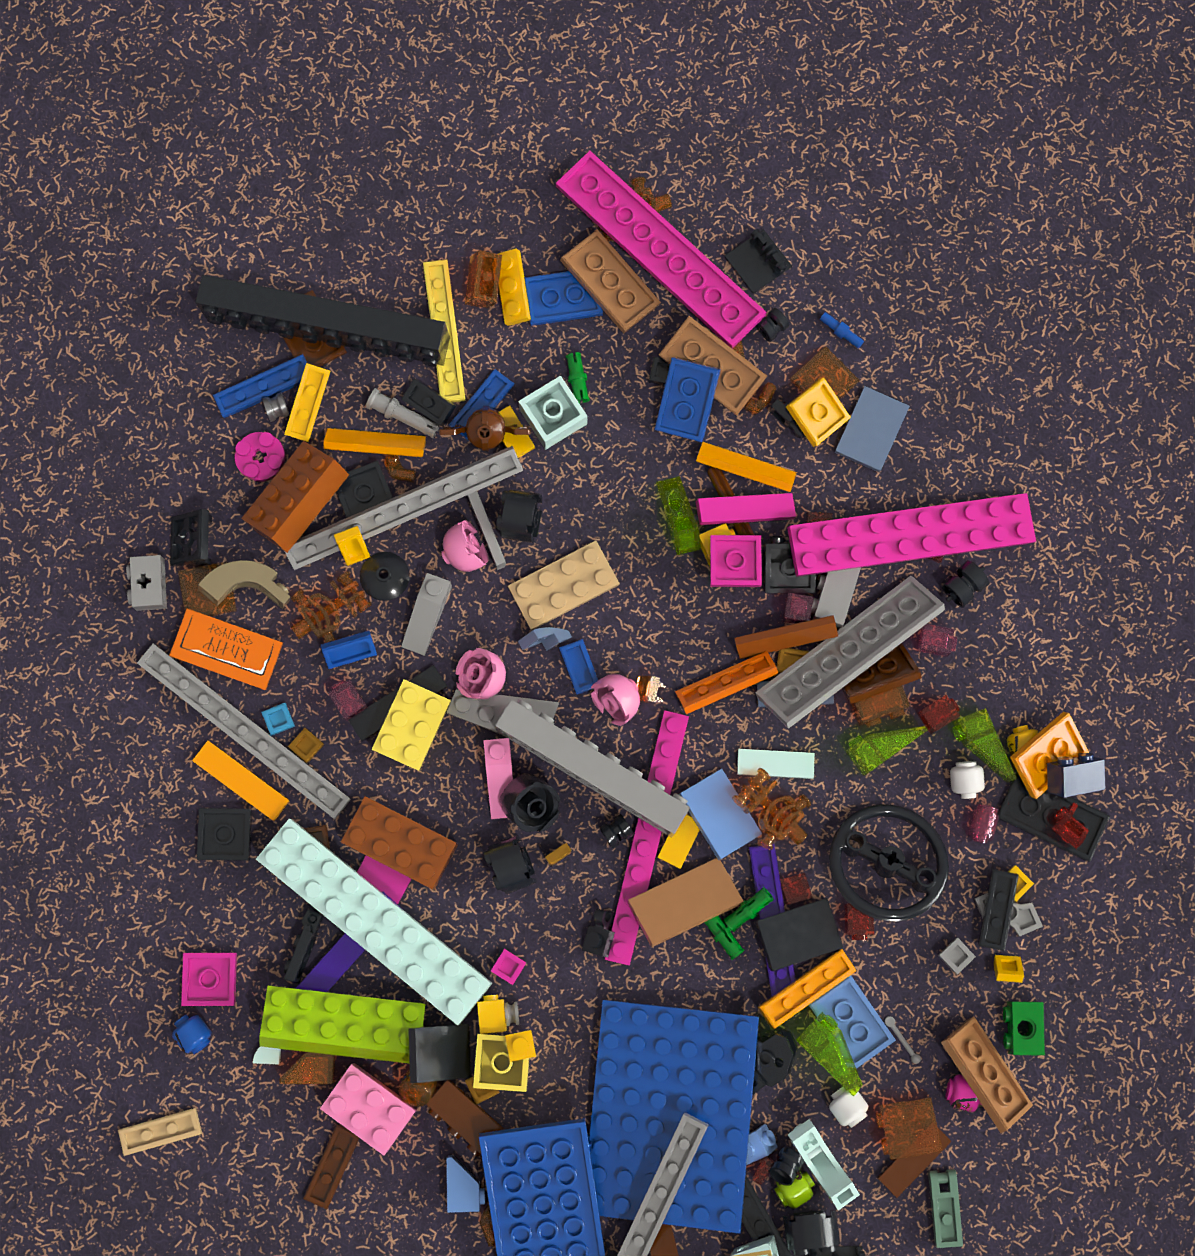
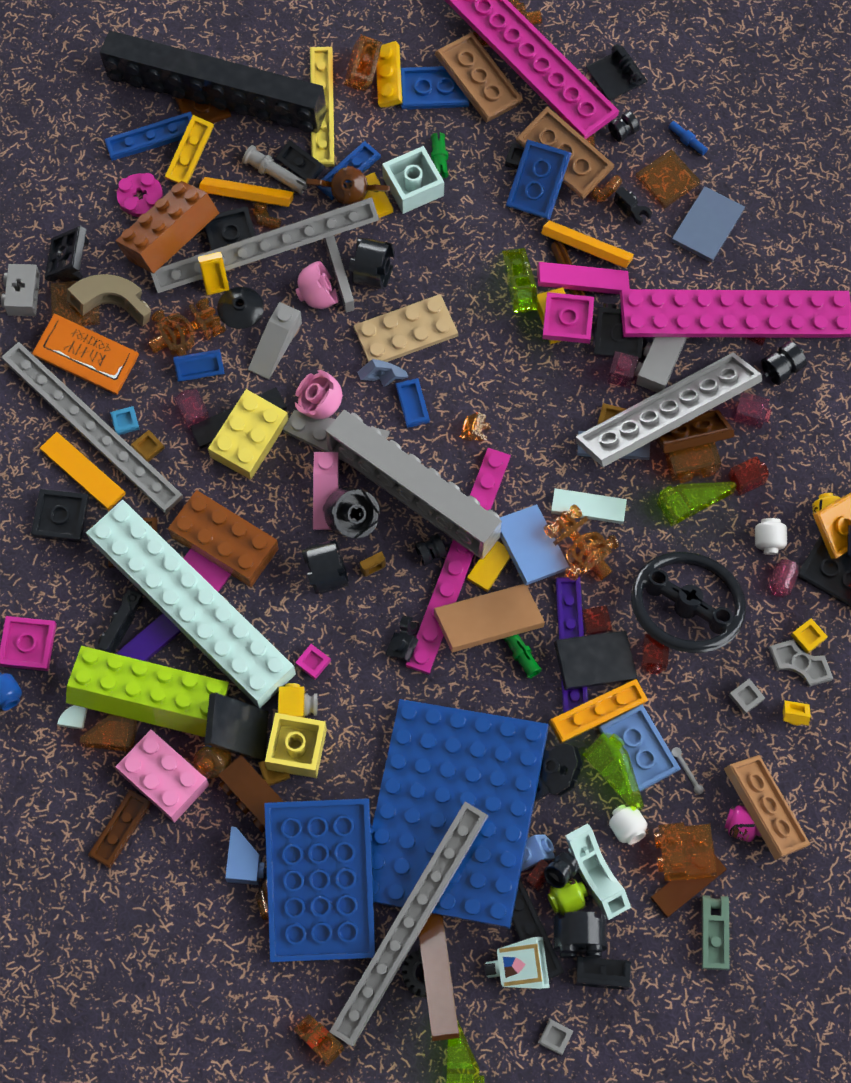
camera: 10 degrees right, 10 degrees down
flat silver wheel [262,392,290,422] -> none
yellow plate [505,1030,536,1062] -> none
bright pink cylinder [591,674,640,726] -> none
orange plate [675,651,778,714] -> none
green pin [724,887,774,932] -> none
dark orange tile [735,615,839,659] -> none
yellow tile [786,377,851,447] -> none
clear neon green slope [952,708,1017,783] -> none
black tile [978,869,1019,951] -> none
green brick [1003,1001,1045,1056] -> none

